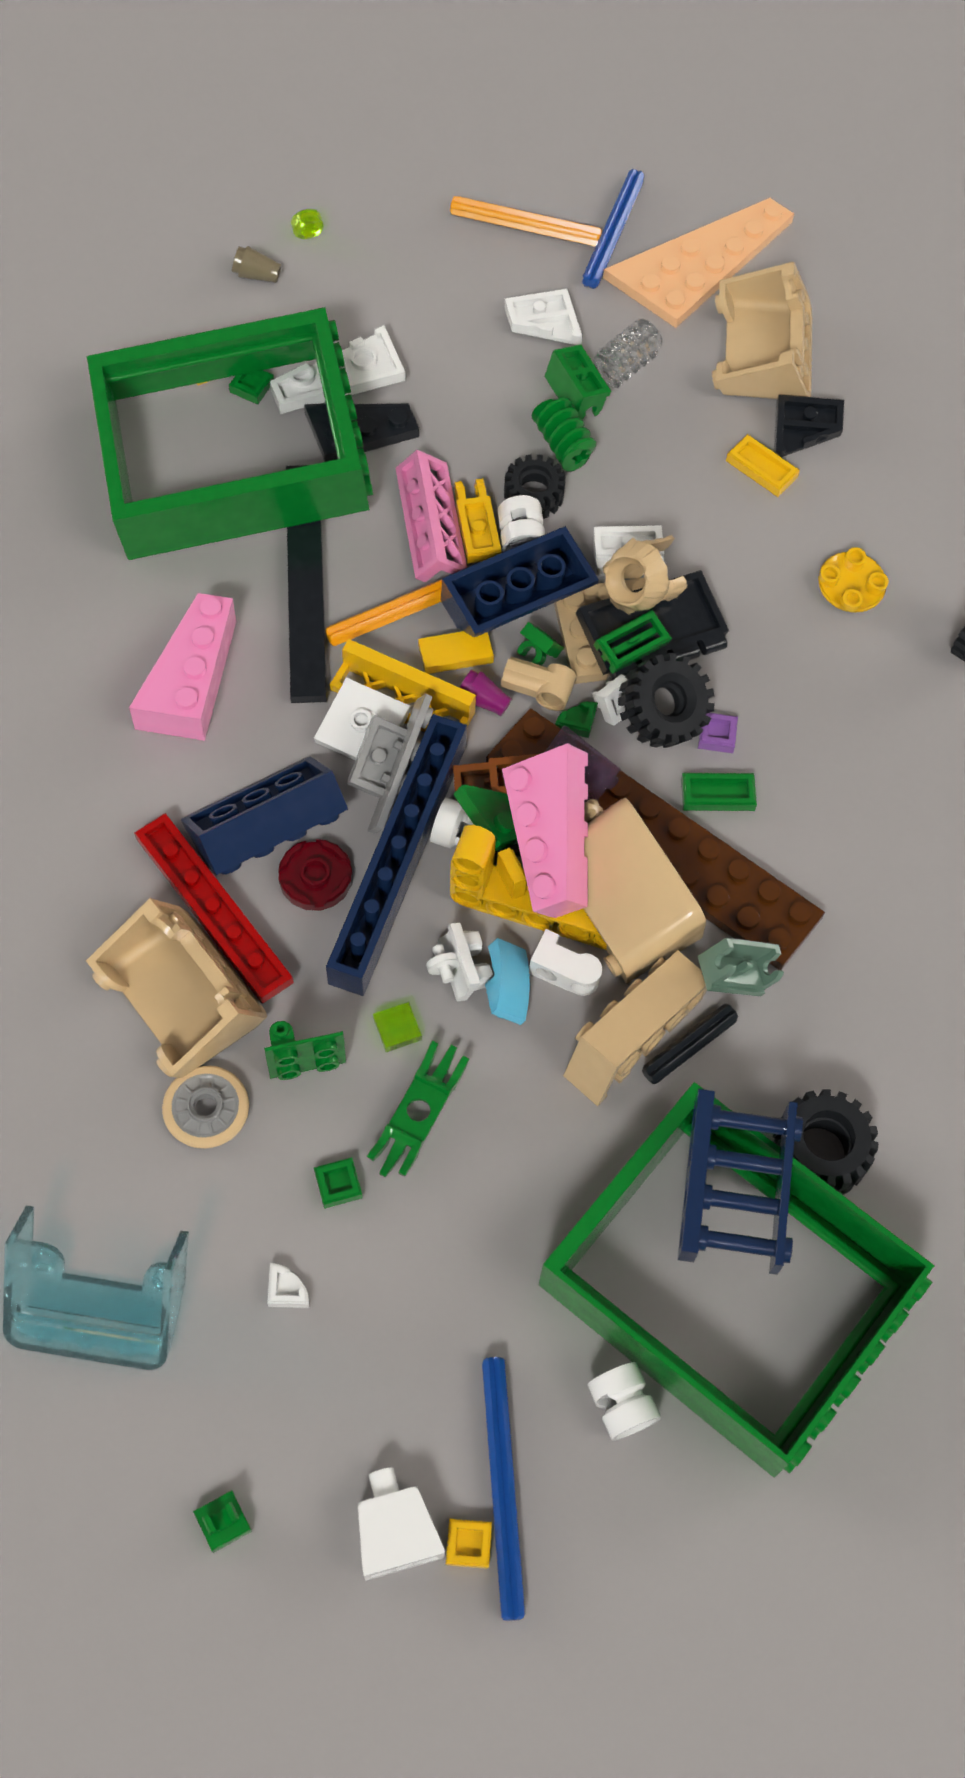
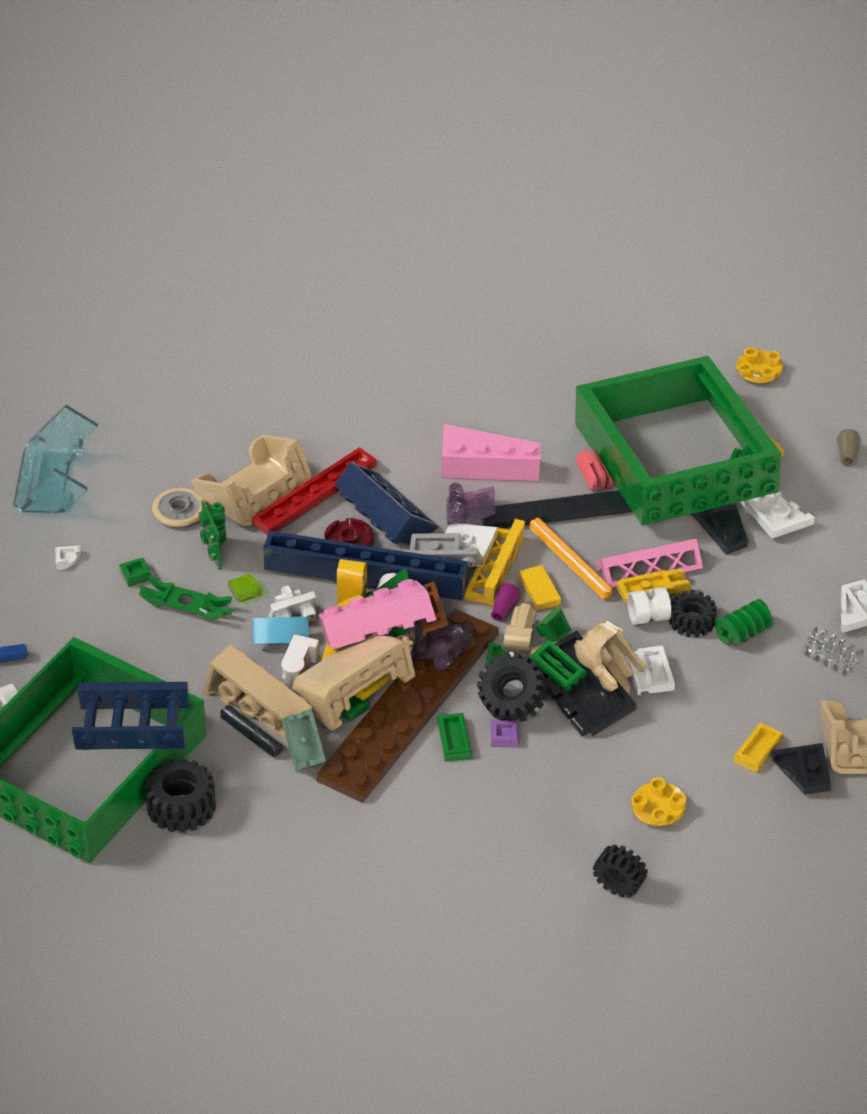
camera: 85 degrees right, 20 degrees down
dark blue slope [441,526,599,637] -> none
green hinge [544,344,612,420] -> none
none -> clear purple hinge [446,482,496,525]
none -> coral arm [576,449,614,491]
none -> yellow dish [736,347,783,383]

